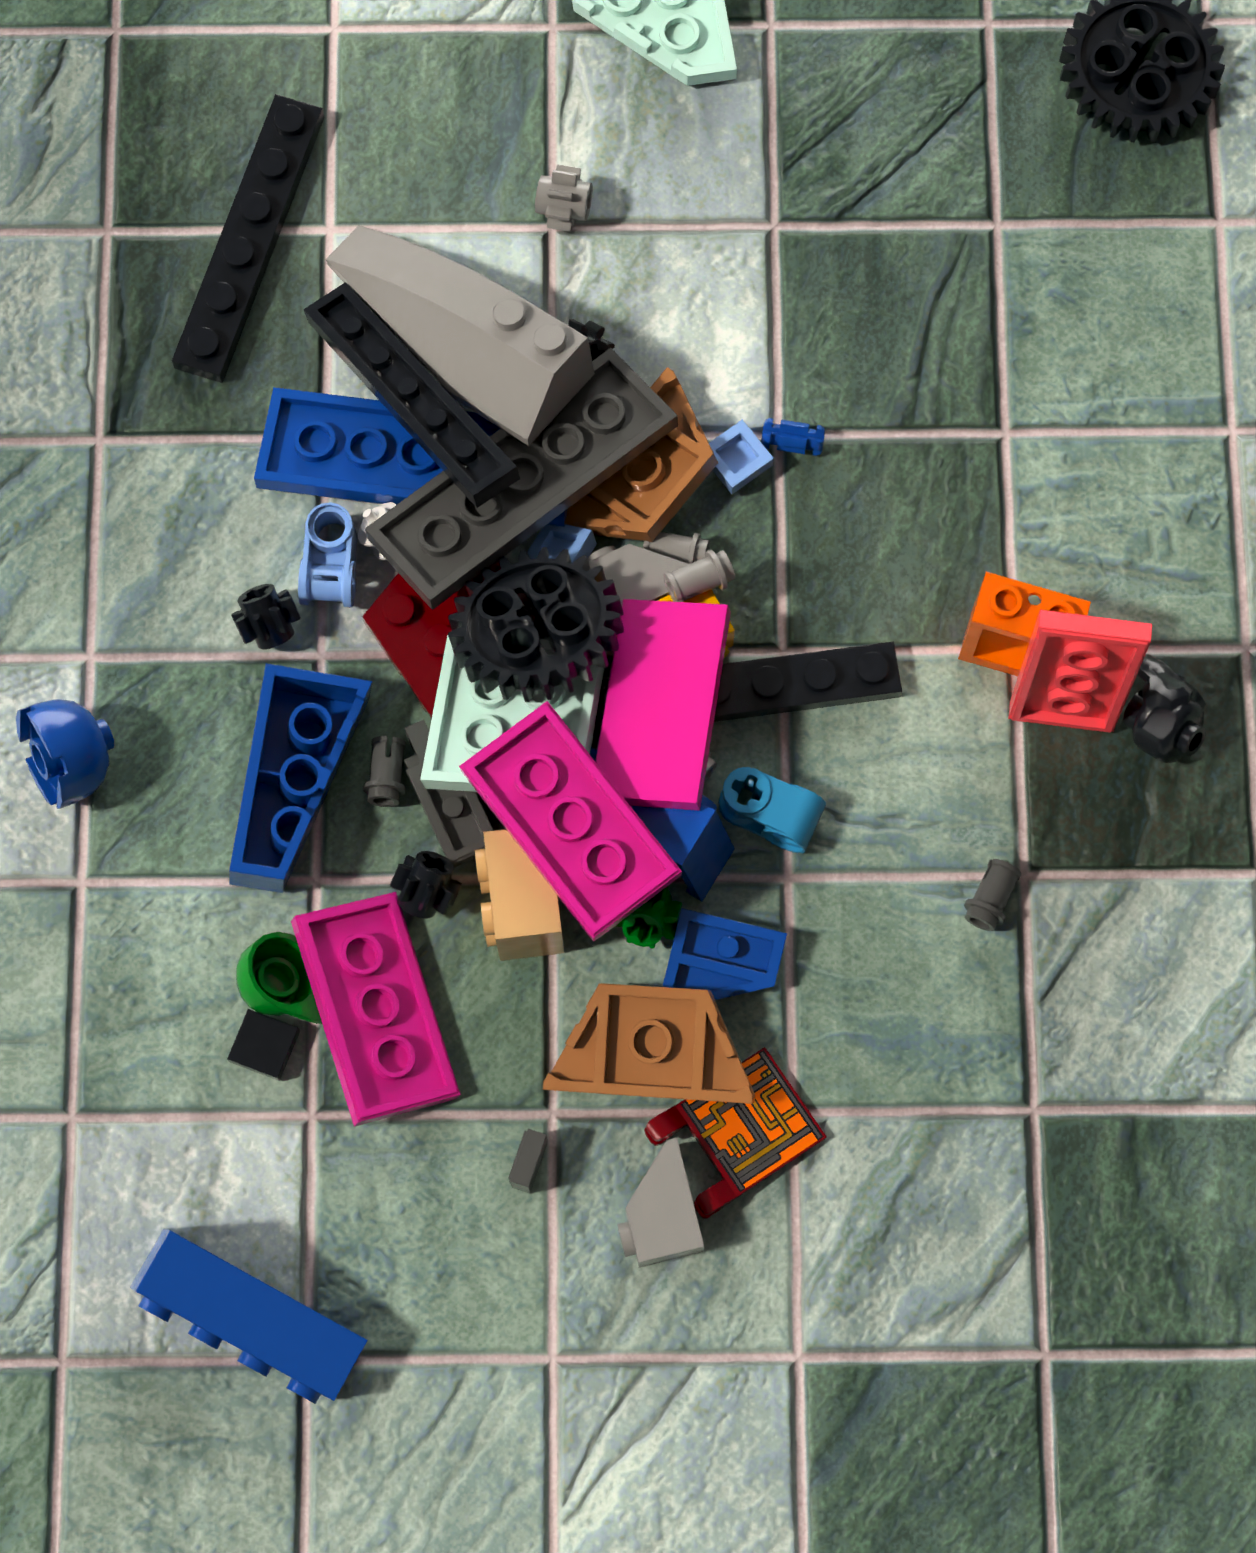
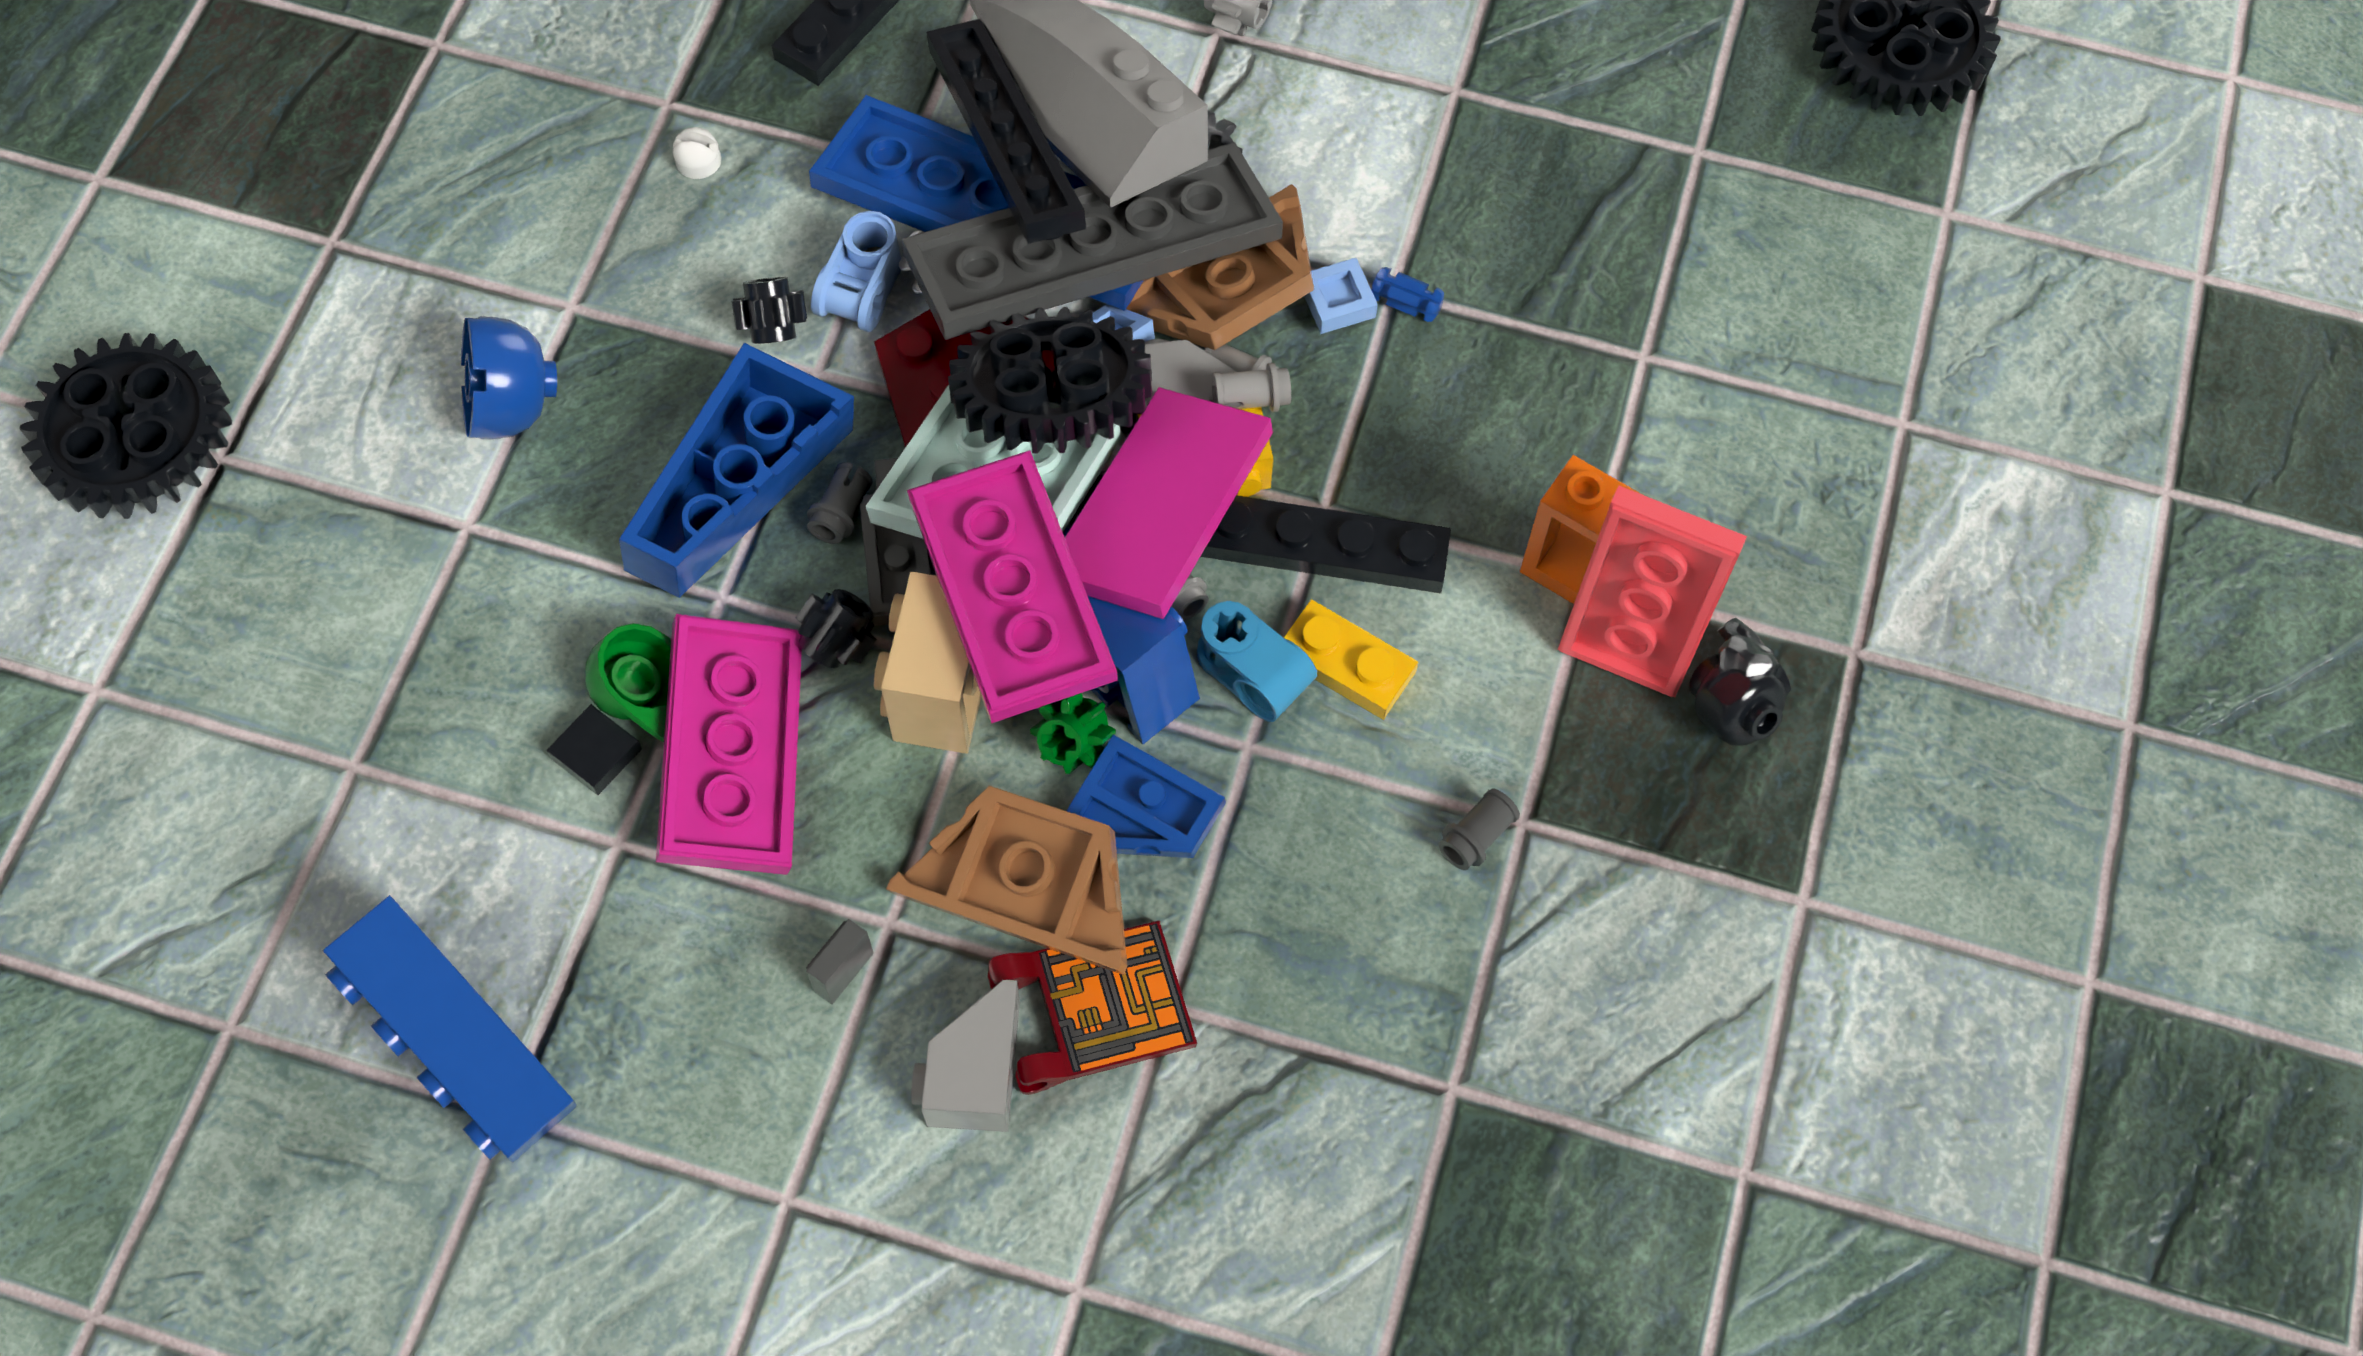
camera: 15 degrees right, 10 degrees down
none -> white hinge [673,127,721,179]
none -> yellow plate [1284,599,1418,720]

